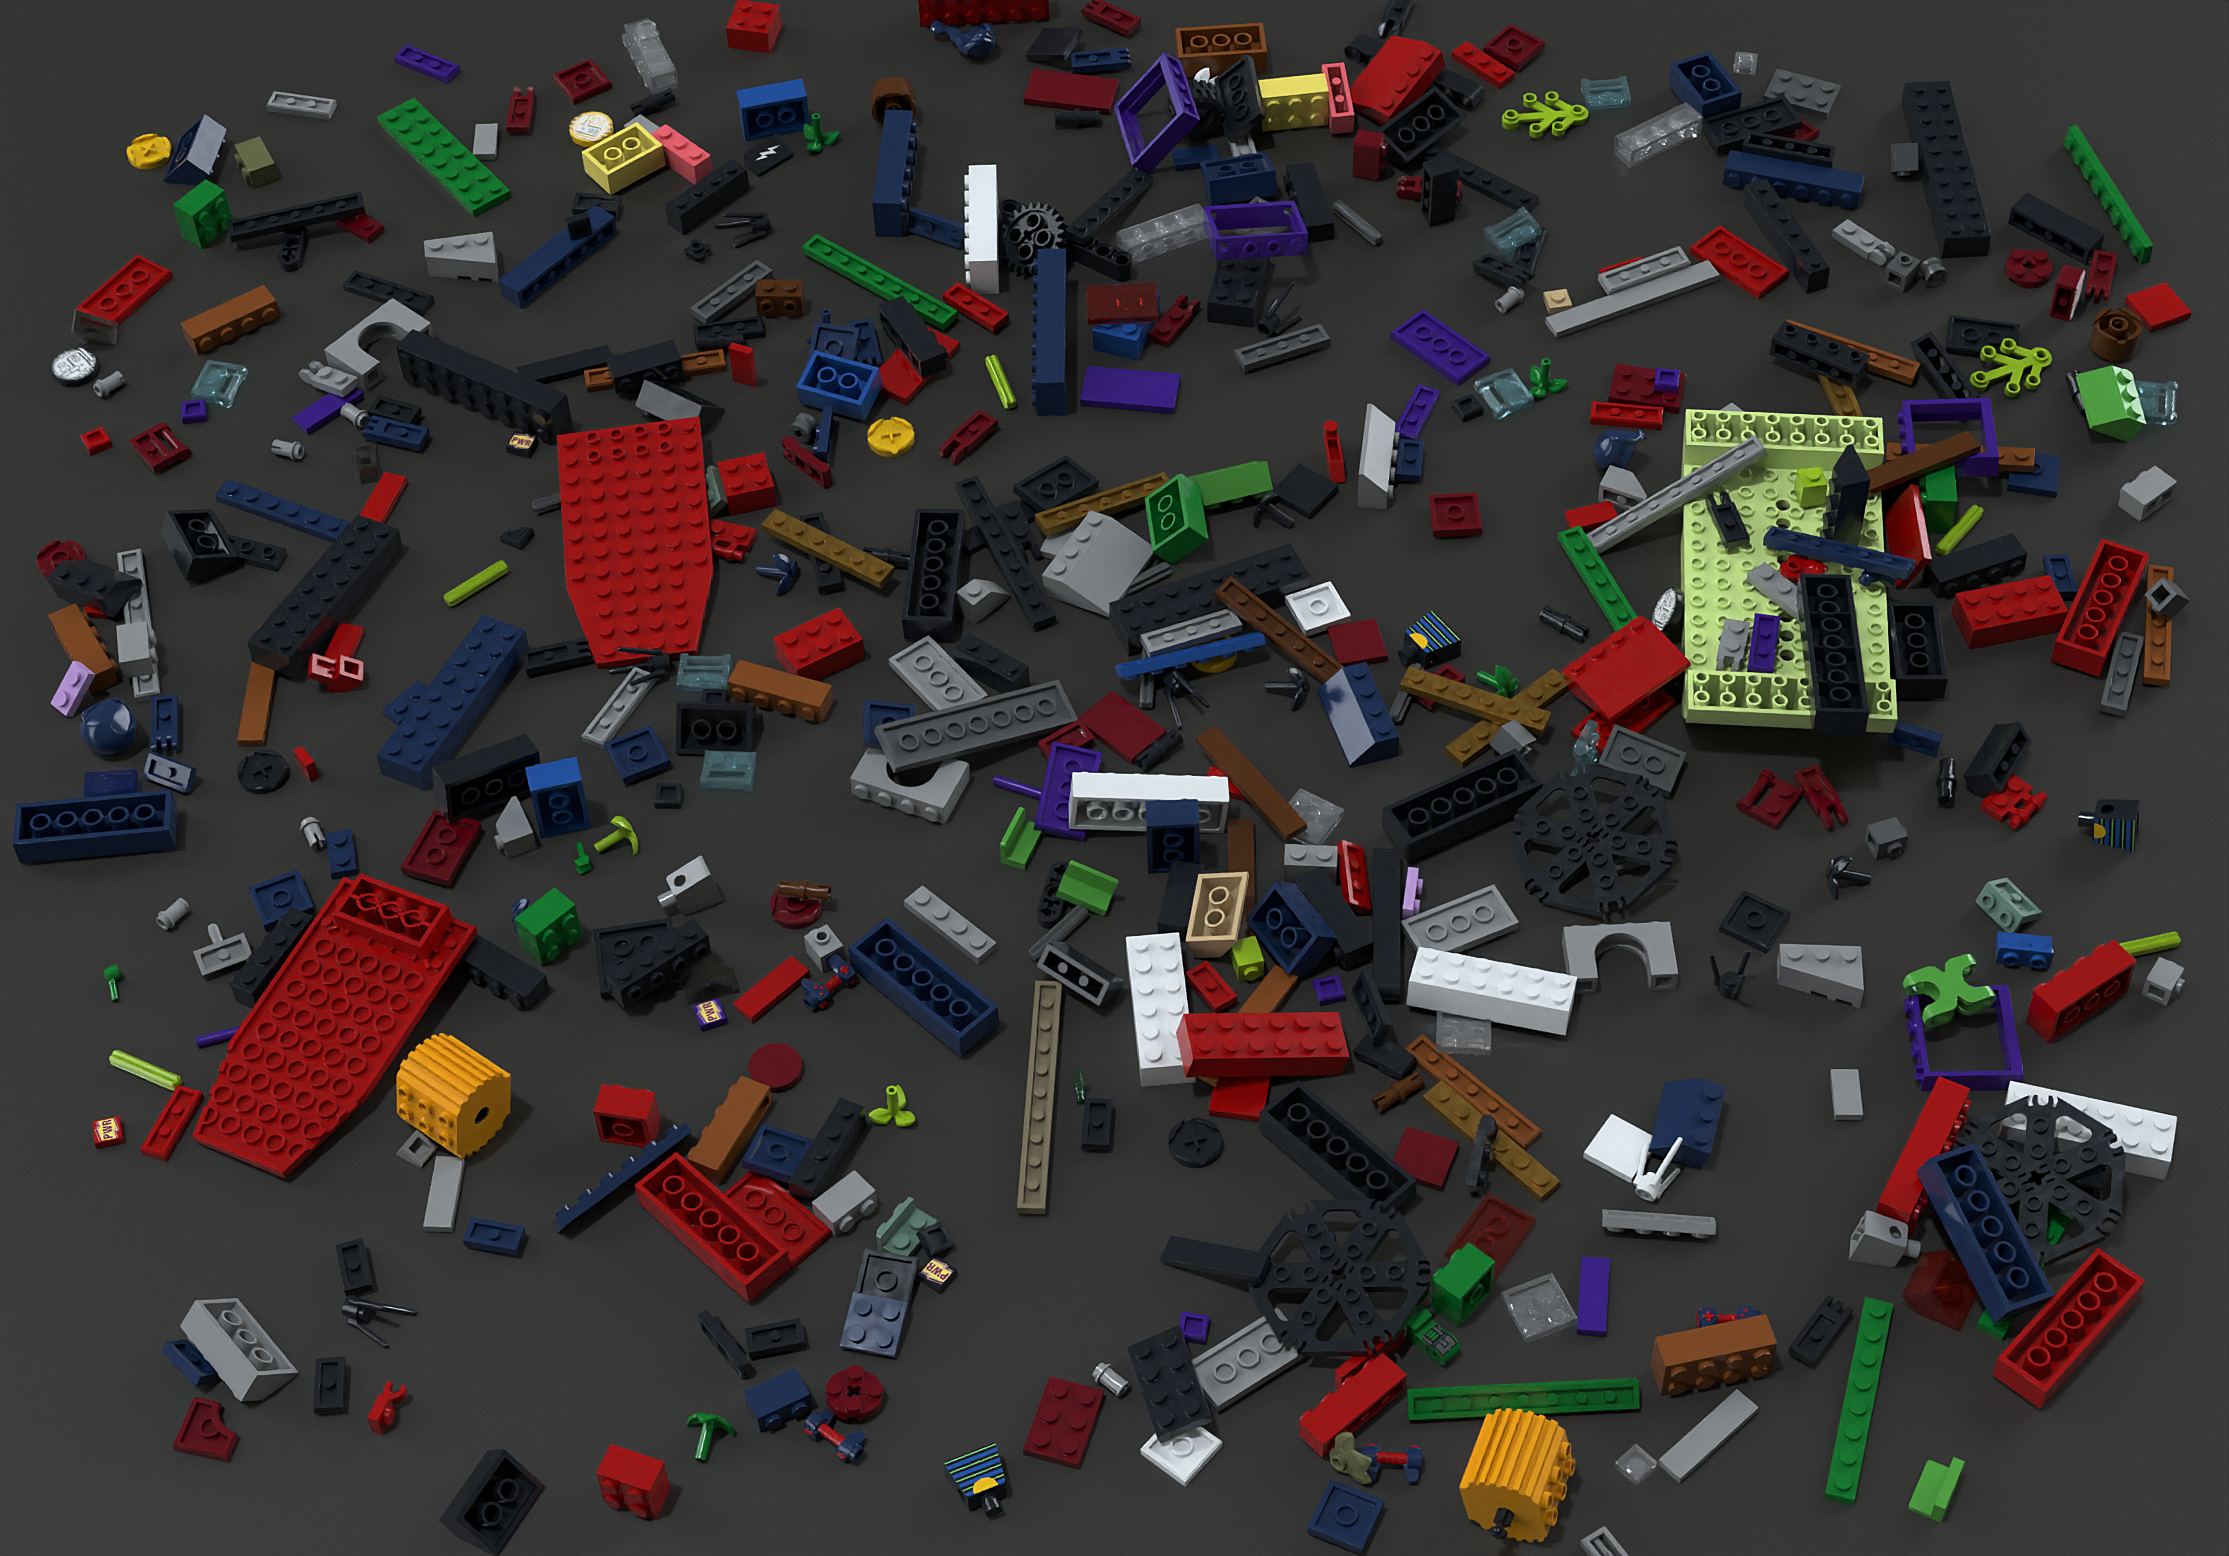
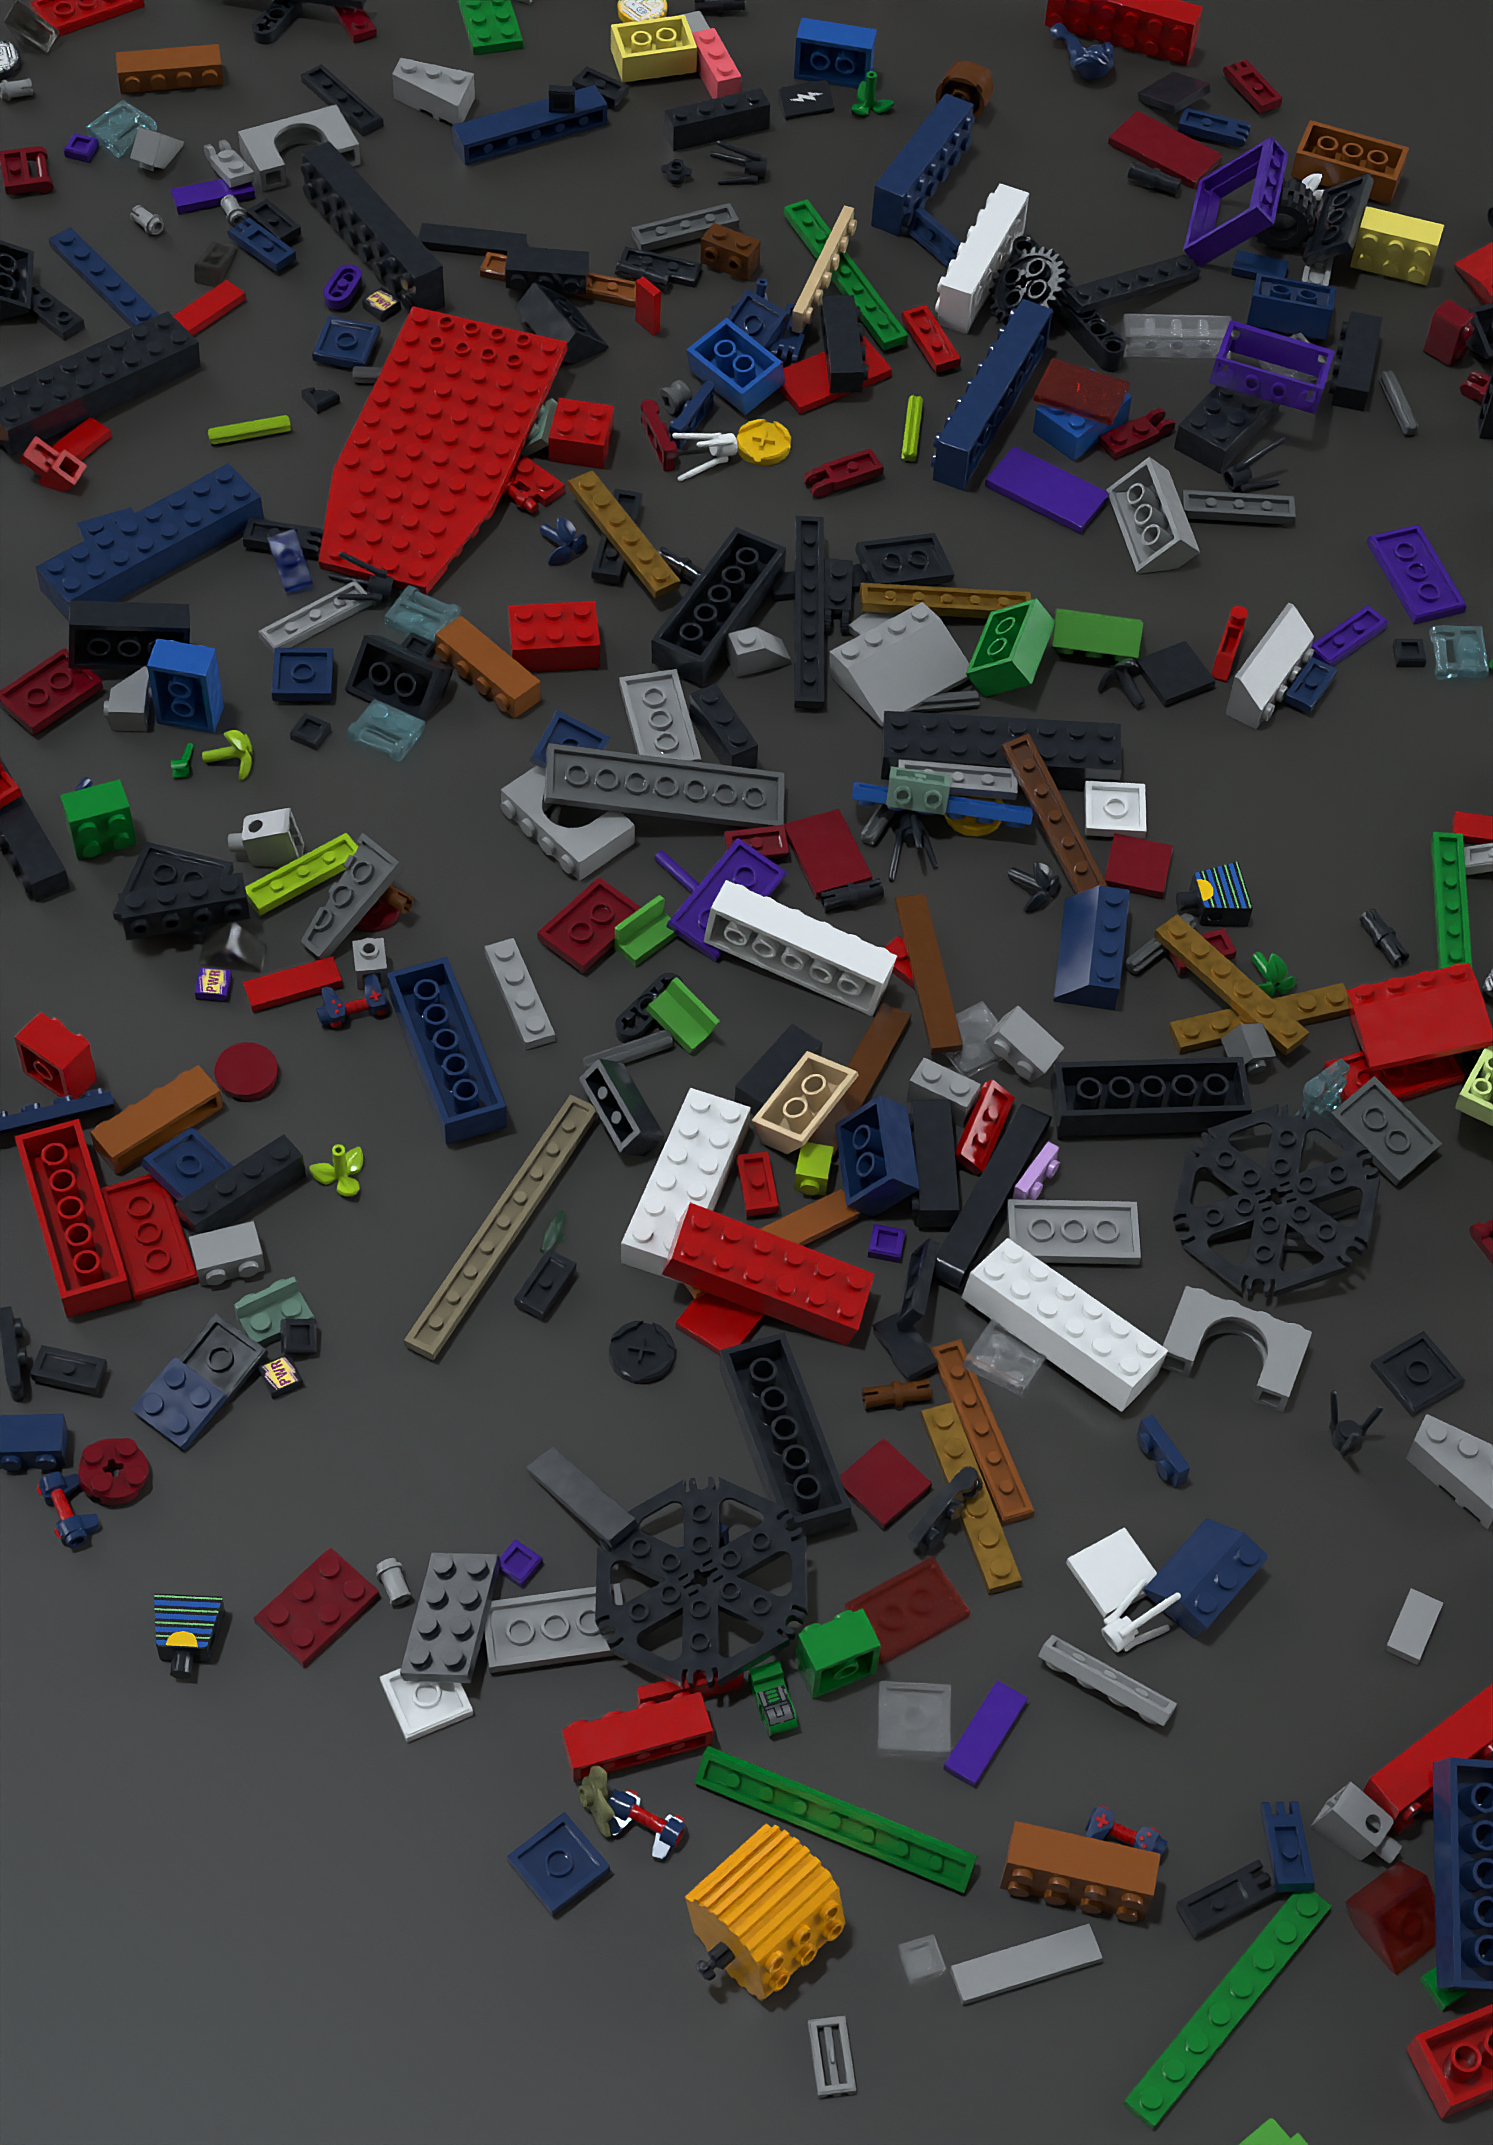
camera: 20 degrees right, 5 degrees up
dark blue brick [1145,798,1200,874] -> none
coral brick [1321,62,1354,134] -> none
dark red plate [1428,492,1482,537] -> none
none -> light grey slope [130,127,184,171]
none -> lime plate [245,833,358,916]
none -> clear blue plate [267,529,313,592]
none -> dark grey wing [300,832,405,959]
none -> dark blue plate [312,316,381,368]
none -> dark purple plate [323,264,362,309]
none -> dark red plate [537,877,642,973]
none -> white plant [672,432,738,481]
none -> tan plate [792,205,857,334]
none -> sand green bracket [886,766,950,815]
none -> light grey brick [985,1006,1064,1083]
none -> light grey slope [1106,457,1200,574]
none -> dark blue plate [1136,1415,1190,1489]
none -> dark blue hinge [1260,1801,1315,1892]

